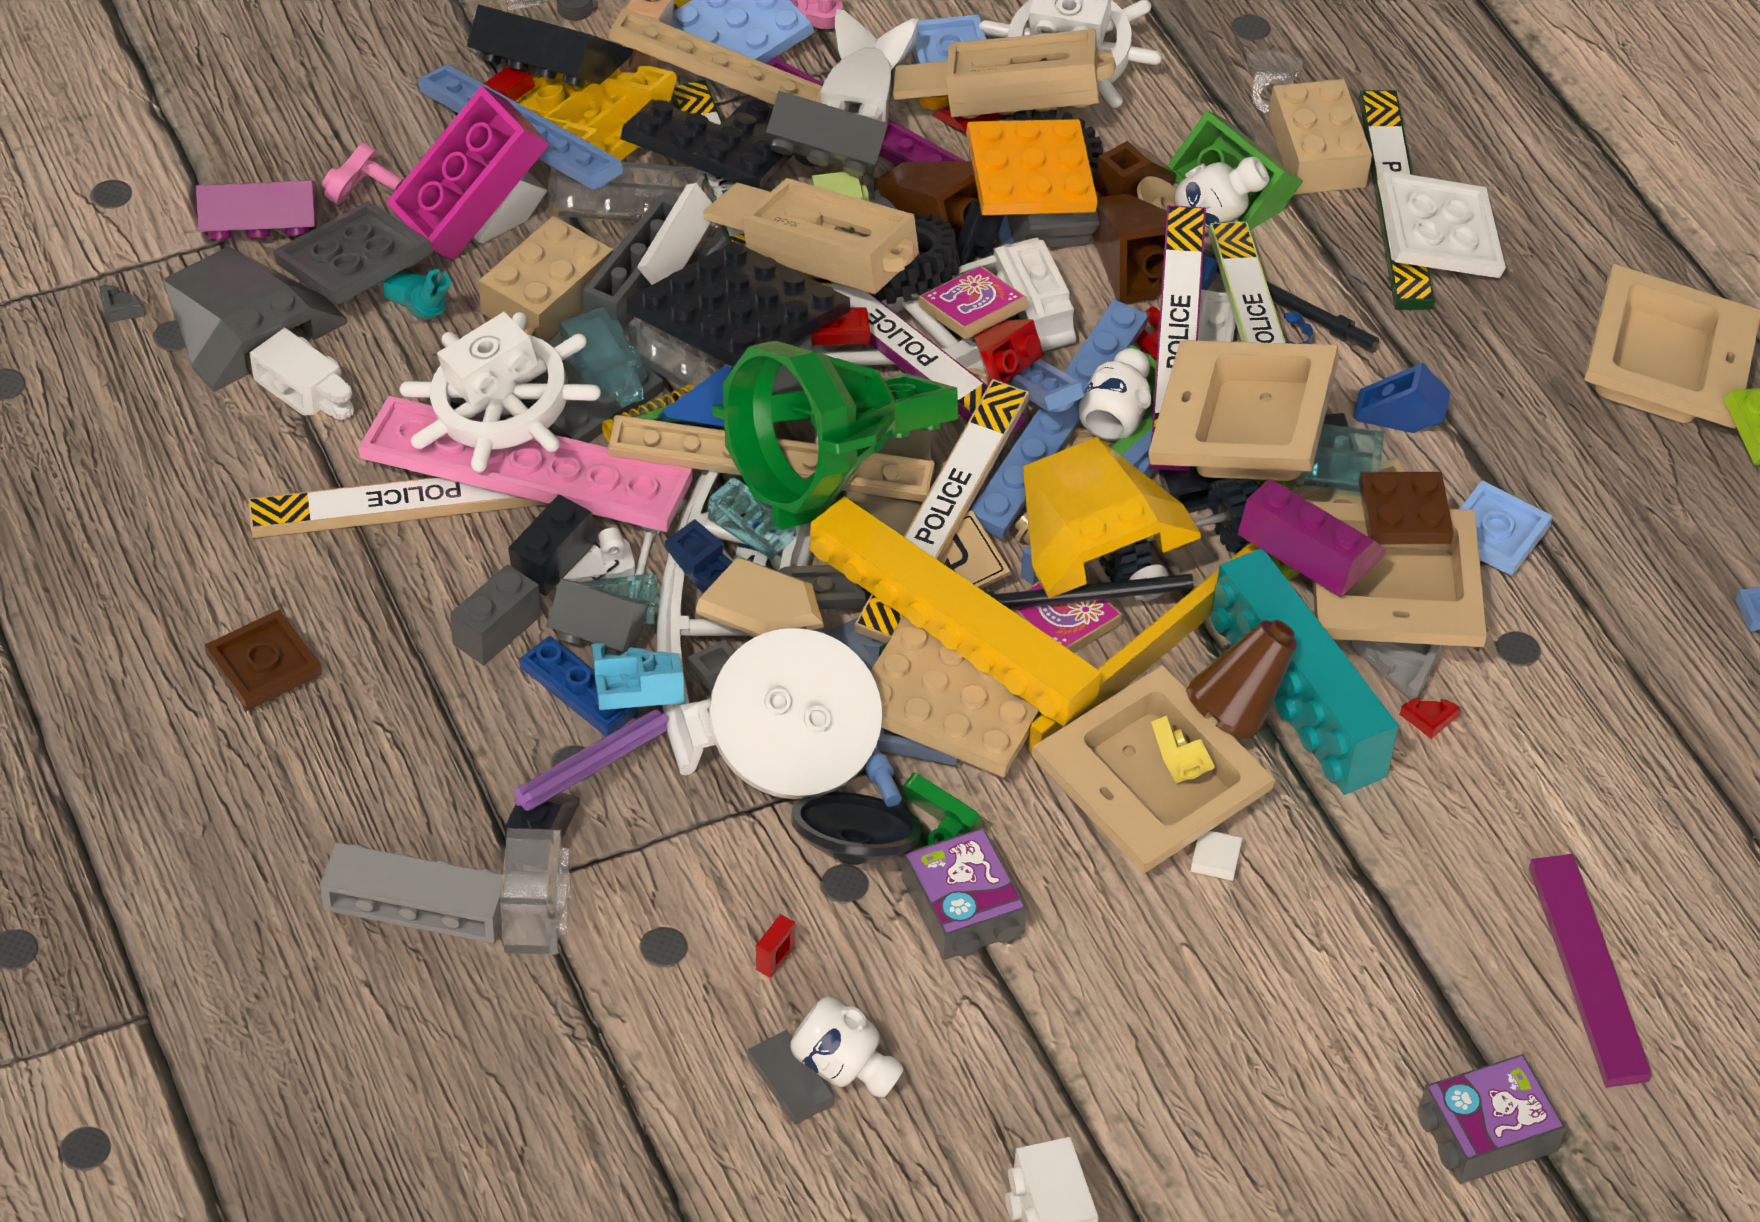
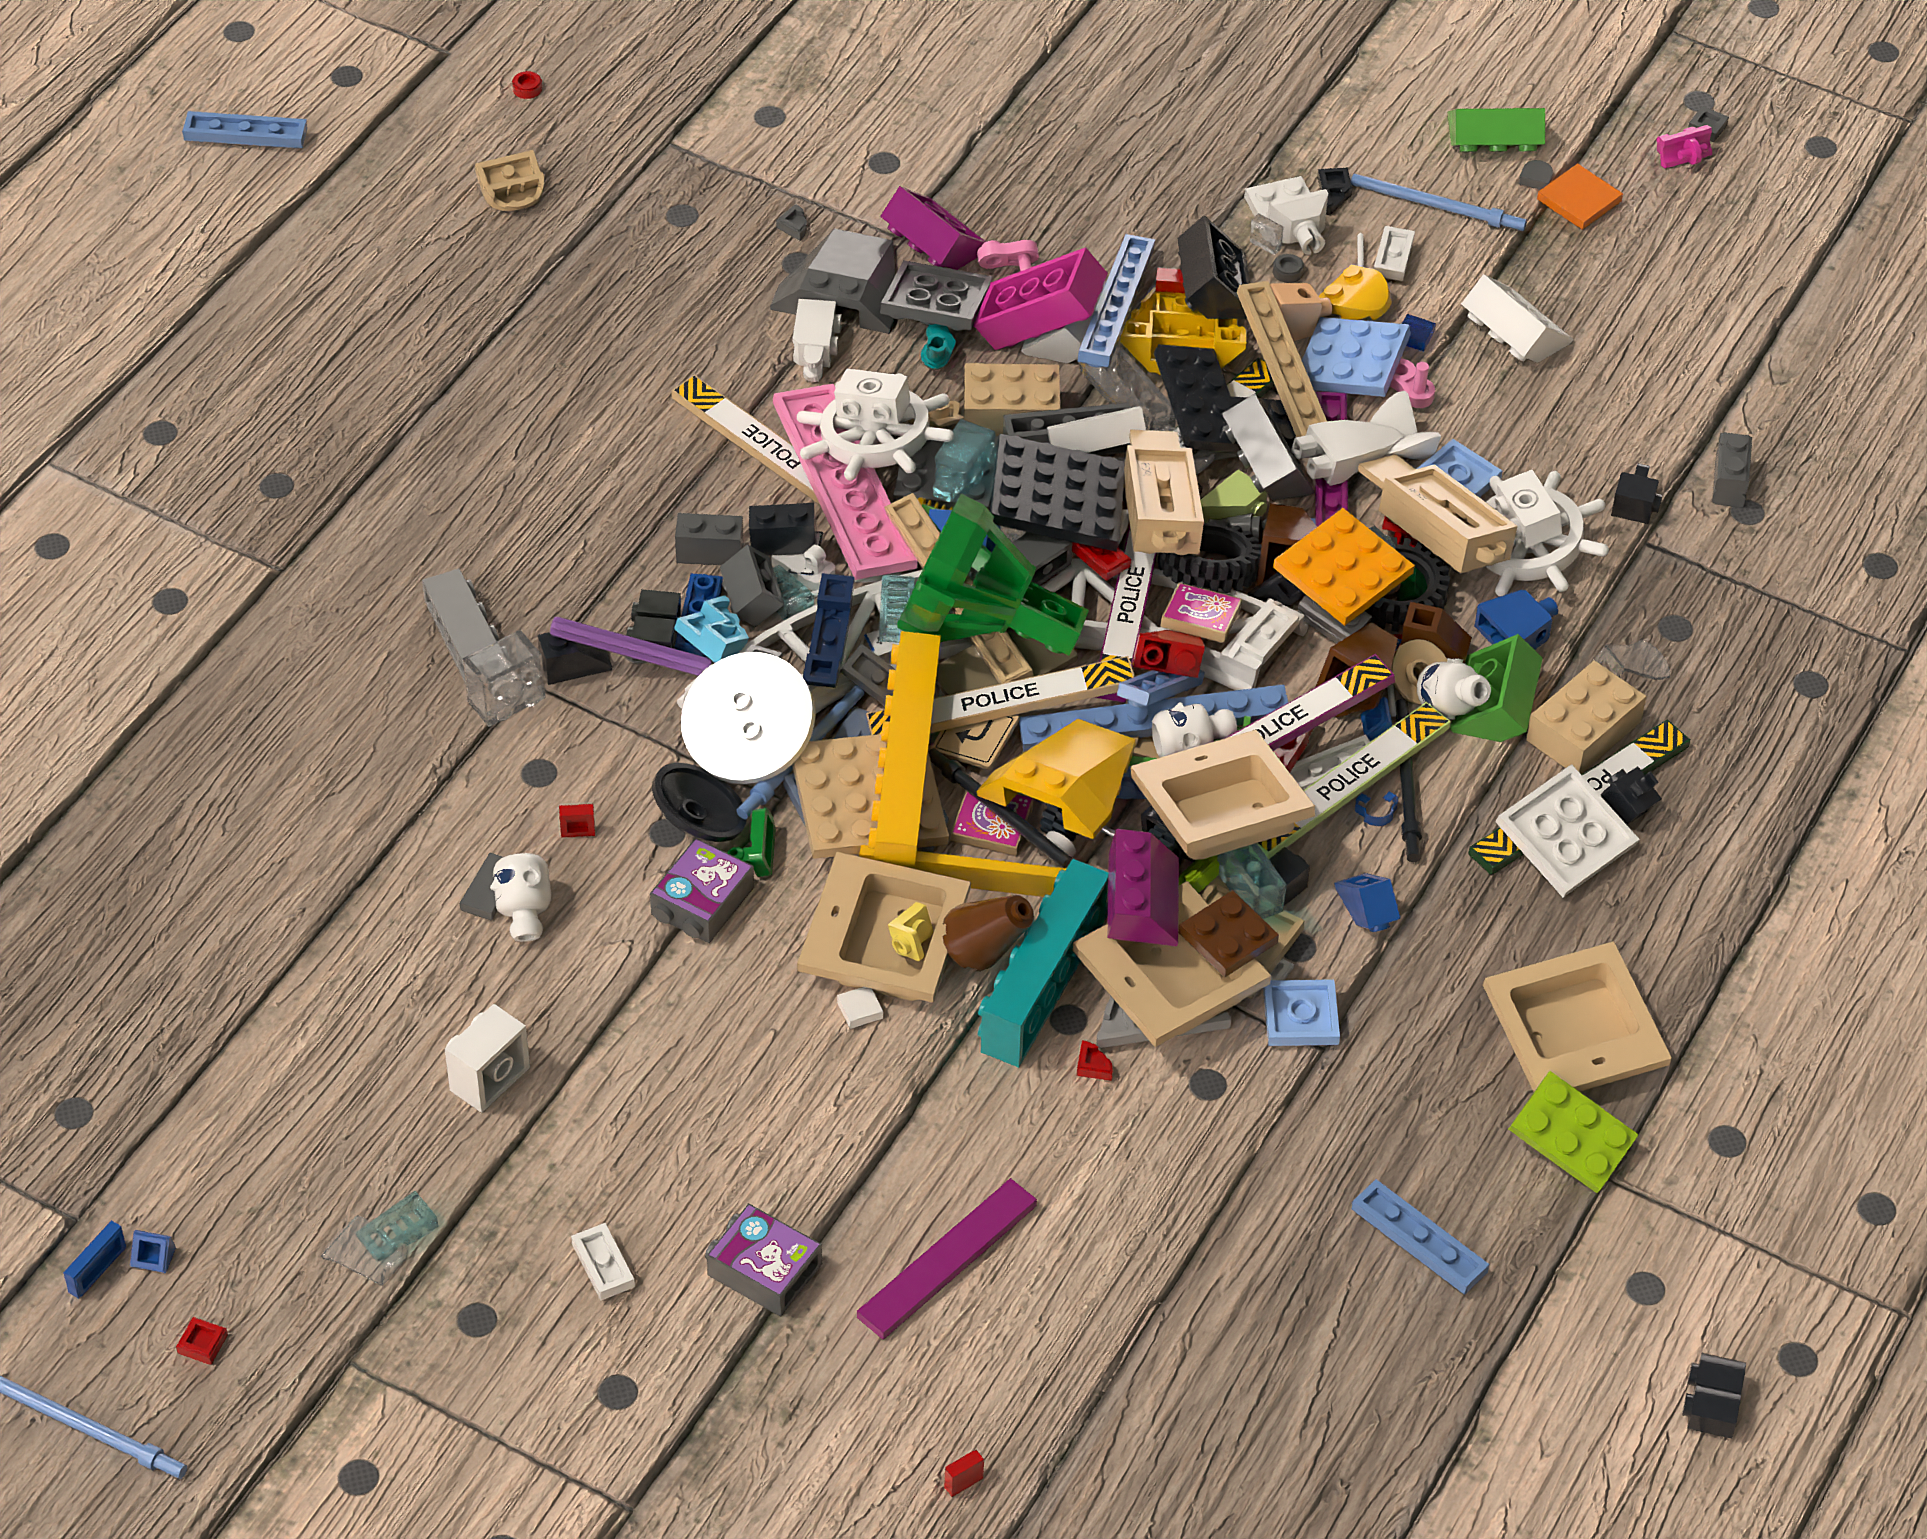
camera: 55 degrees right, 0 degrees up
reddish brown plate [205,609,322,711] -> none
tan tile [695,557,824,637] -> none
none -> pearl dark grey piece [626,589,682,662]
none -> blue torso [1474,590,1558,650]
none -> black brick [1601,766,1662,825]

